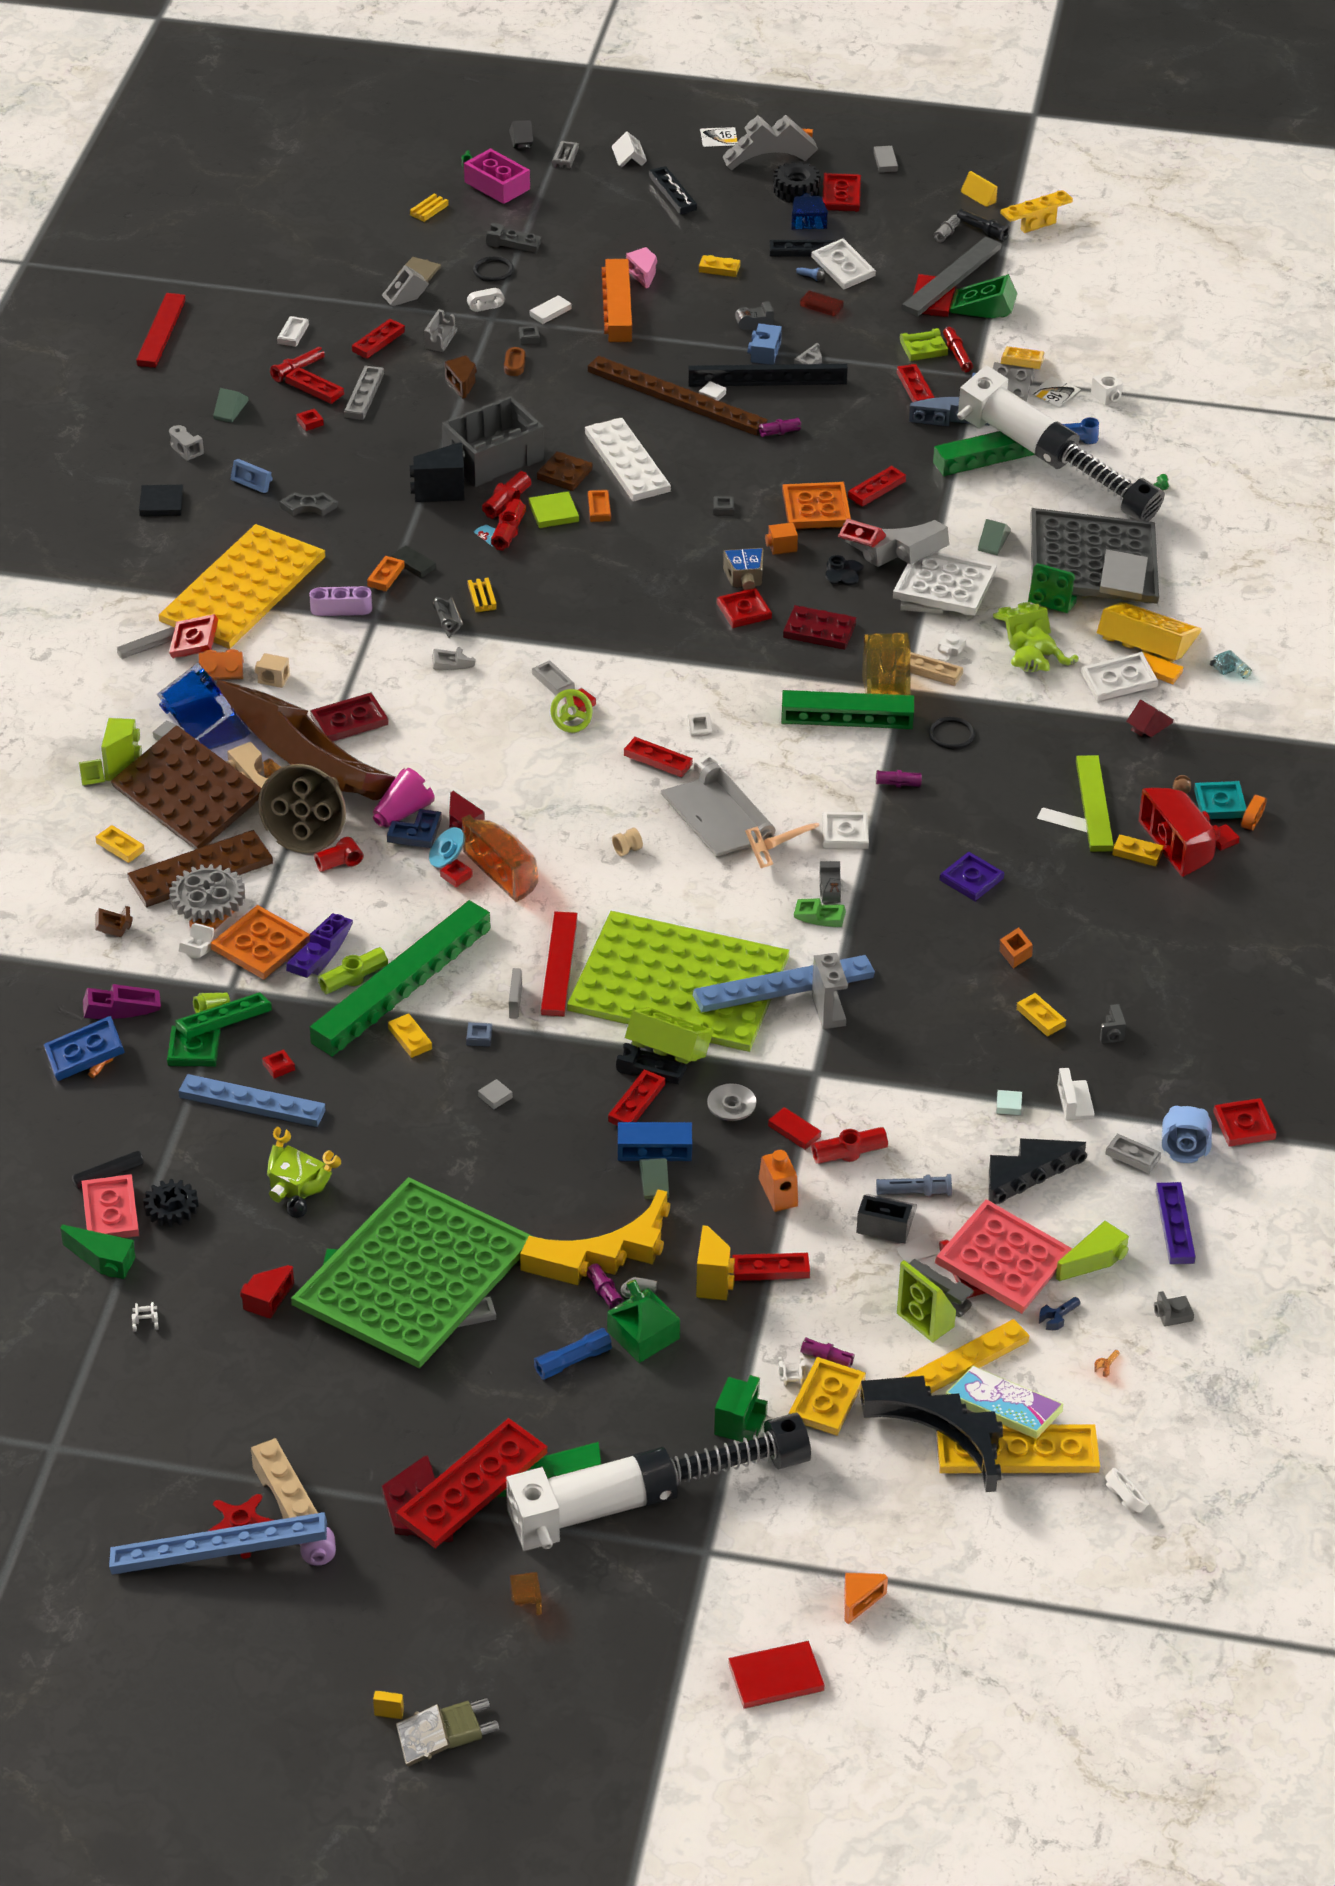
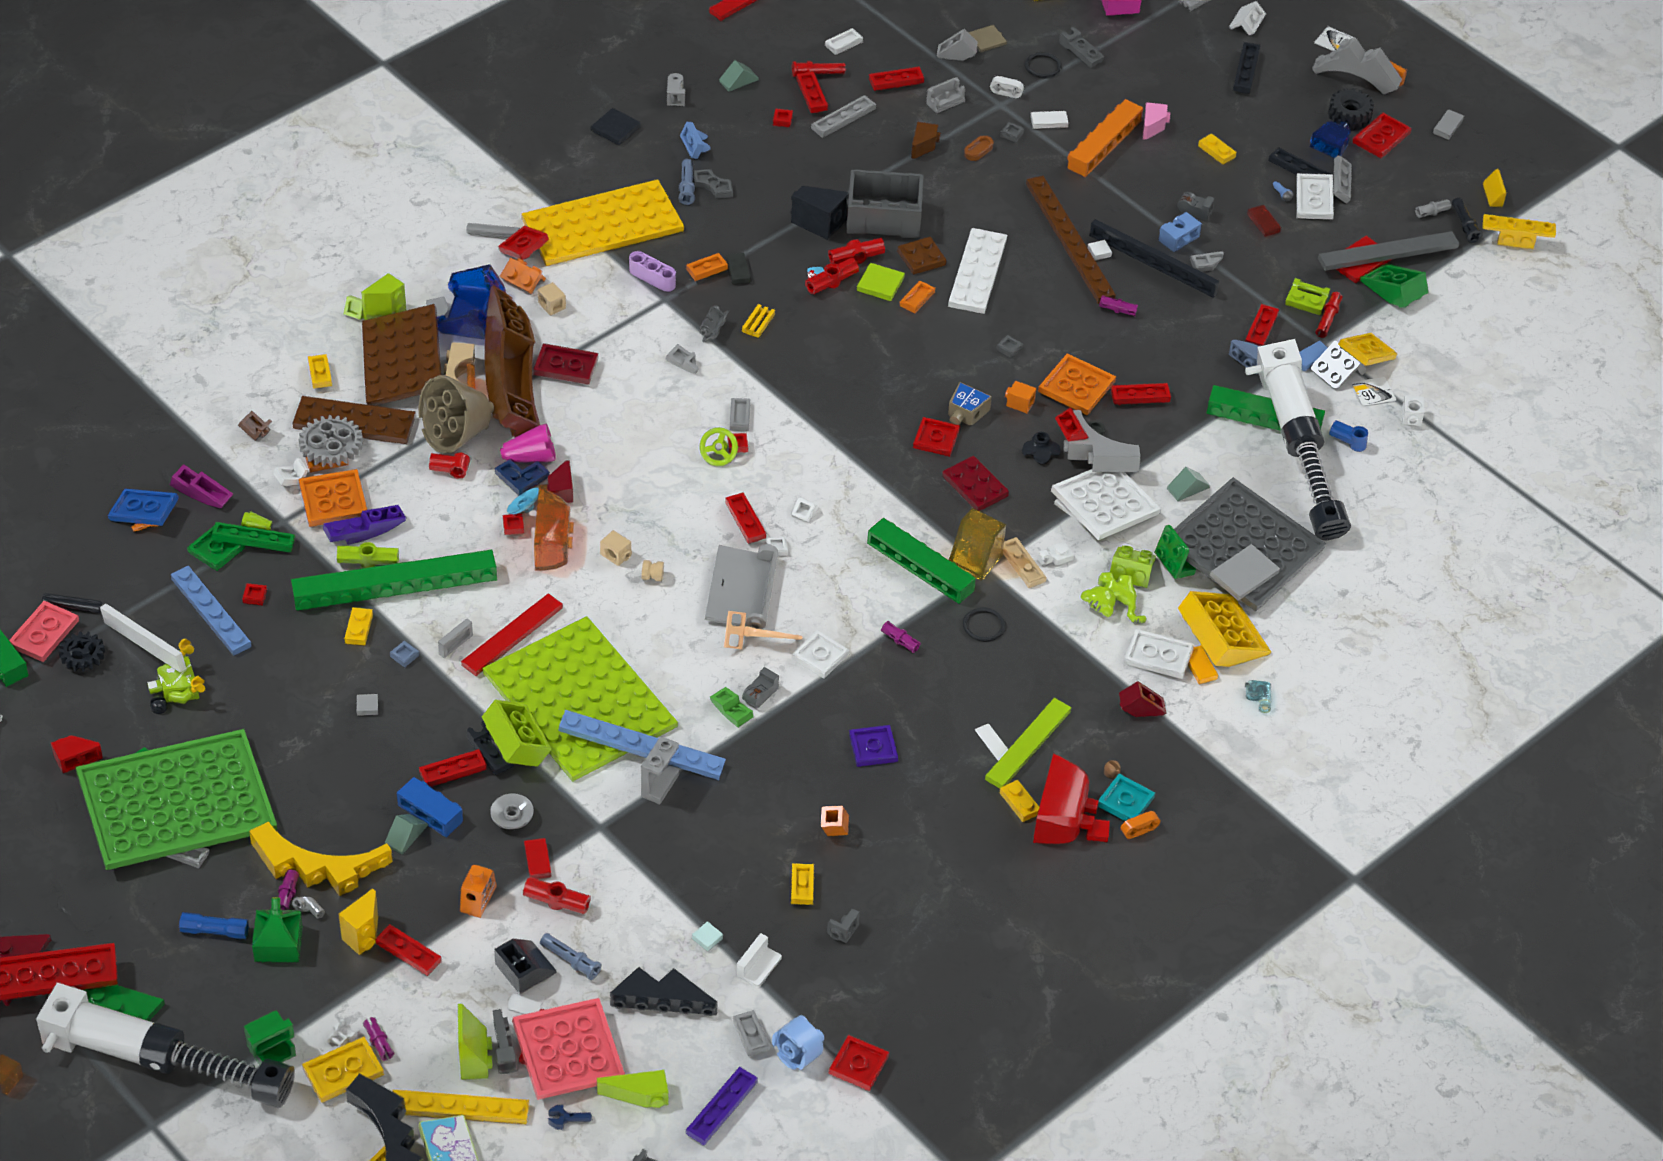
camera: 35 degrees right, 5 degrees up
green hand [1153,474,1169,490] -> none
none -> white tile [100,604,186,672]
none -> tan brick [600,530,632,566]
none -> sand blue pin [679,159,695,205]
none -> light grey tile [1333,155,1351,203]

